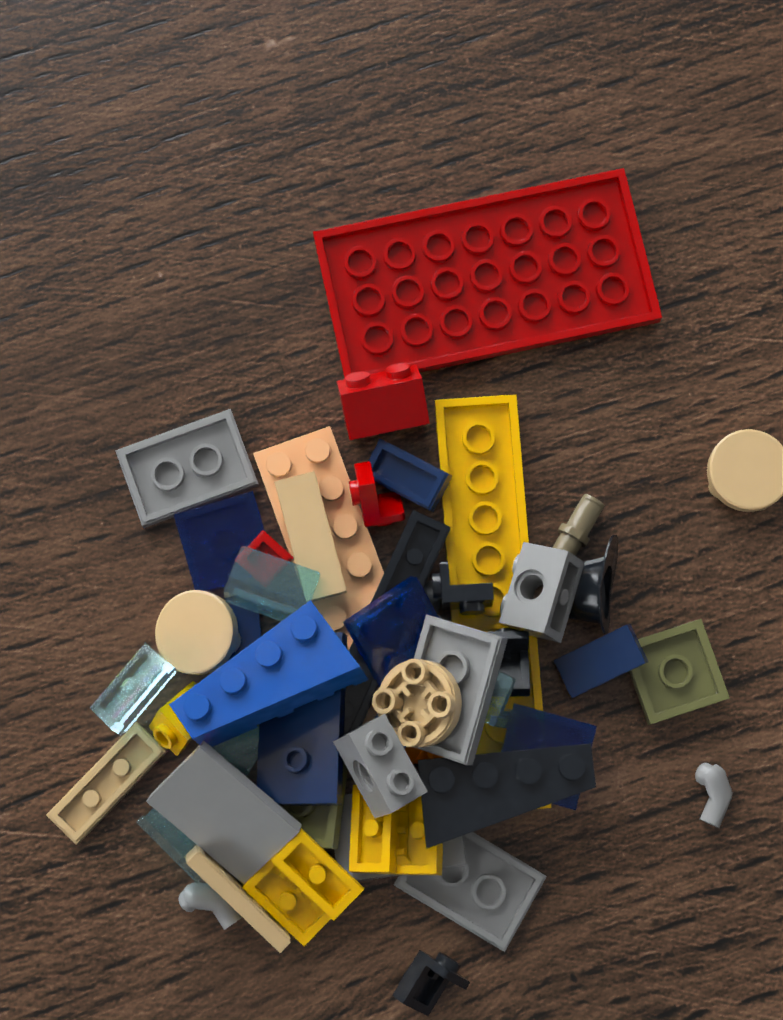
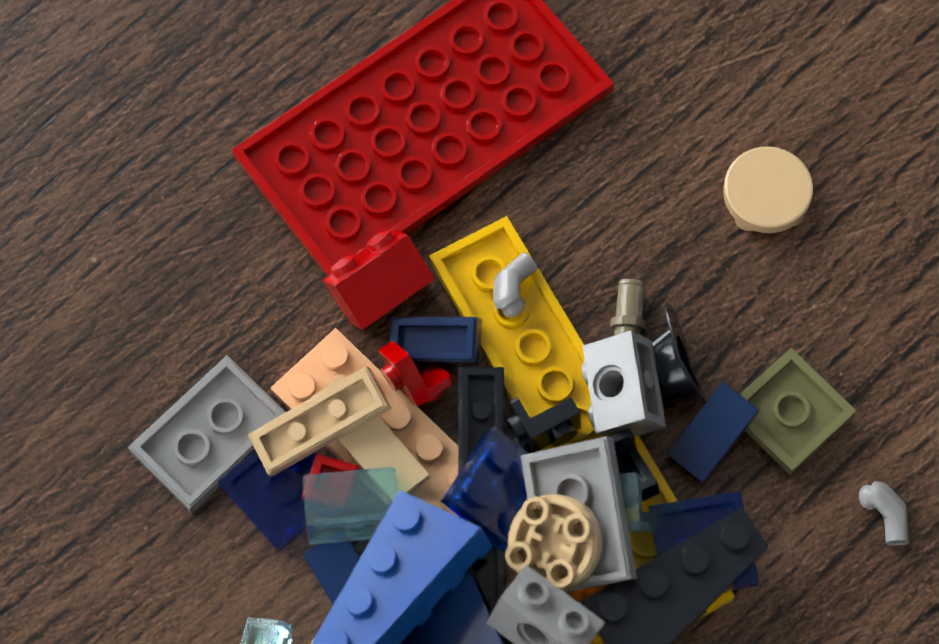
camera: 20 degrees left, 10 degrees down
tan tile [155,590,241,675] -> none
none -> tan tile [248,366,391,476]
none -> light grey arm [493,252,538,318]

